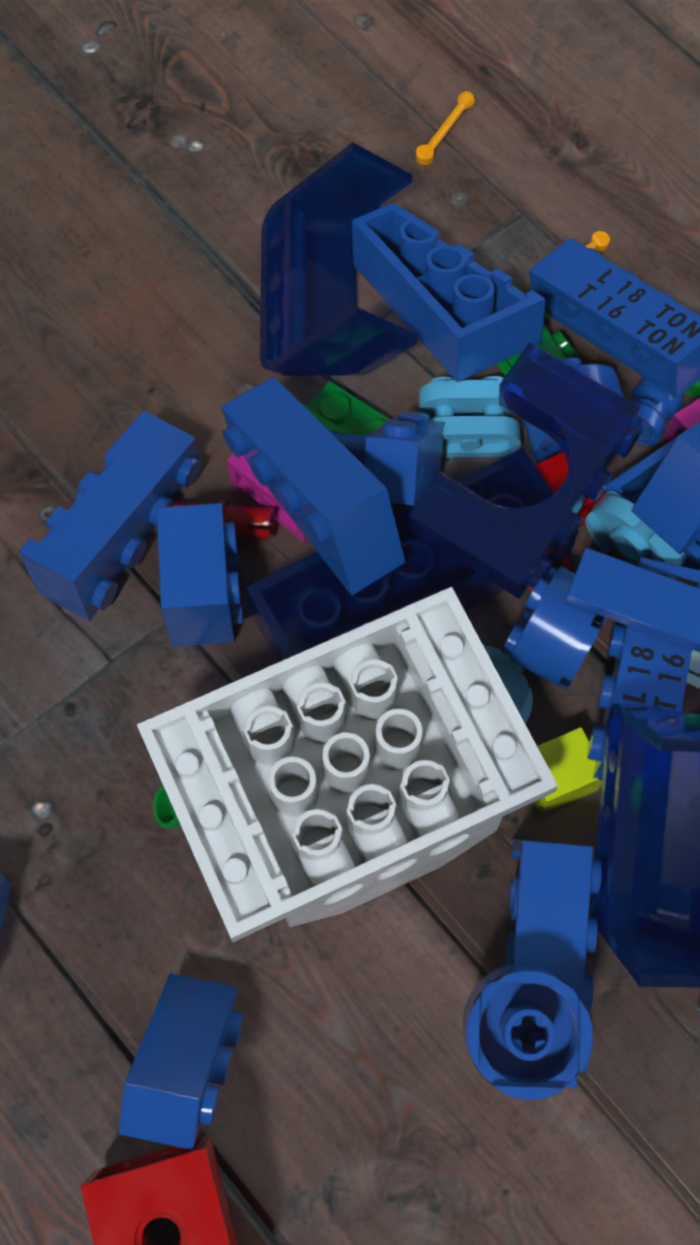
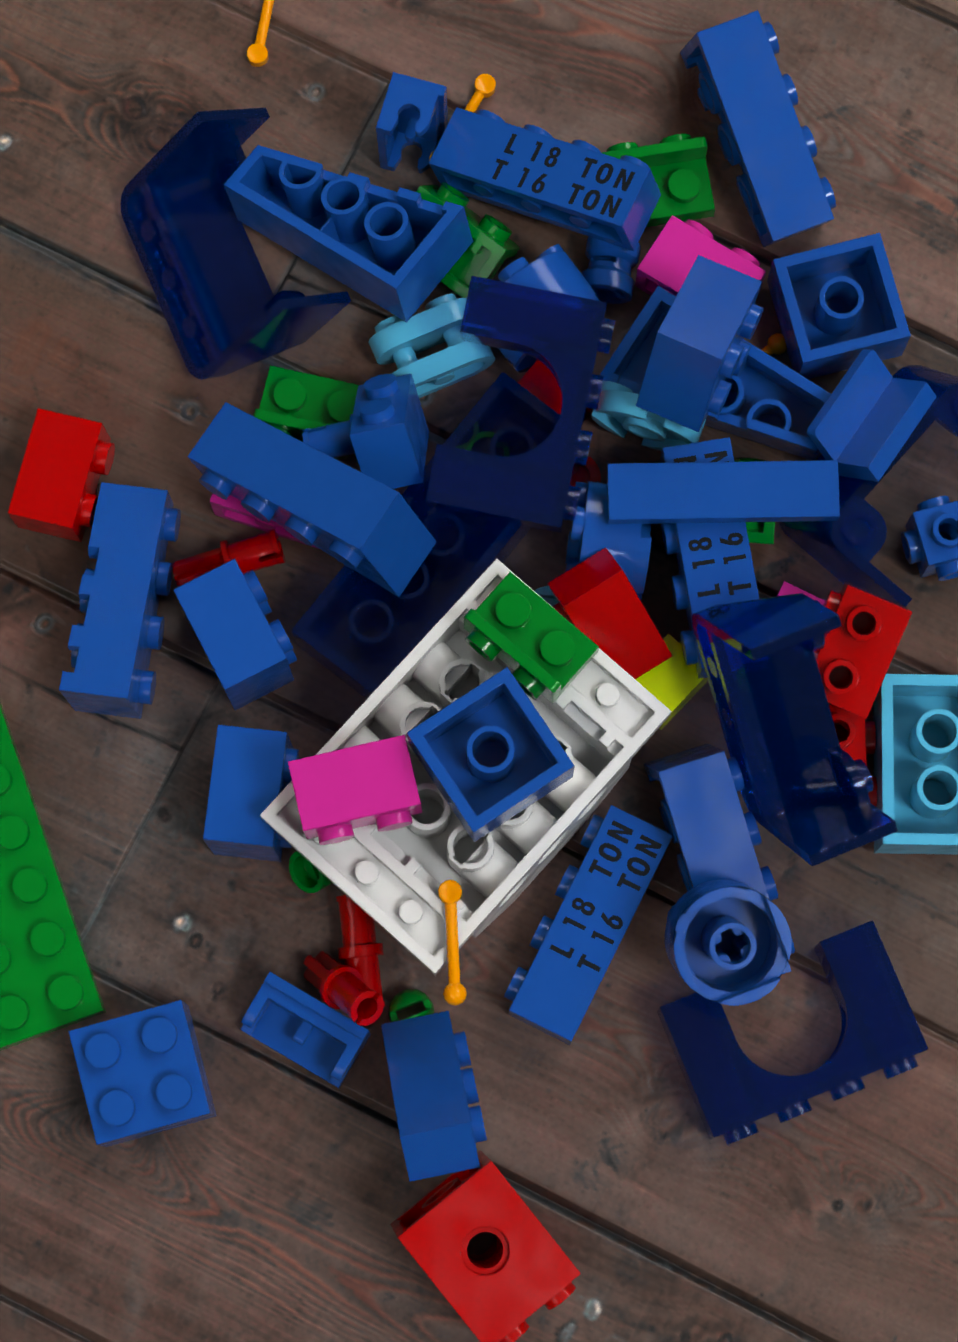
camera: 20 degrees left, 10 degrees up
none -> red brick [8,408,115,542]
none -> blue brick [203,725,300,862]
none -> blue hinge [240,972,371,1089]
none -> dark pink brick [288,735,423,845]
none -> red axle [303,951,384,1026]
none -> red pin [336,895,385,1007]
none -> blue hinge [376,72,448,173]
none -> green hinge [388,989,434,1022]
none -> blue brick [407,667,575,842]
none -> light orange hinge [438,880,467,1006]
none -> green bracket [463,572,599,704]
none -> blue brick [504,805,673,1045]
none -> red brick [547,547,672,679]
none -> clear blue arch [657,920,928,1145]

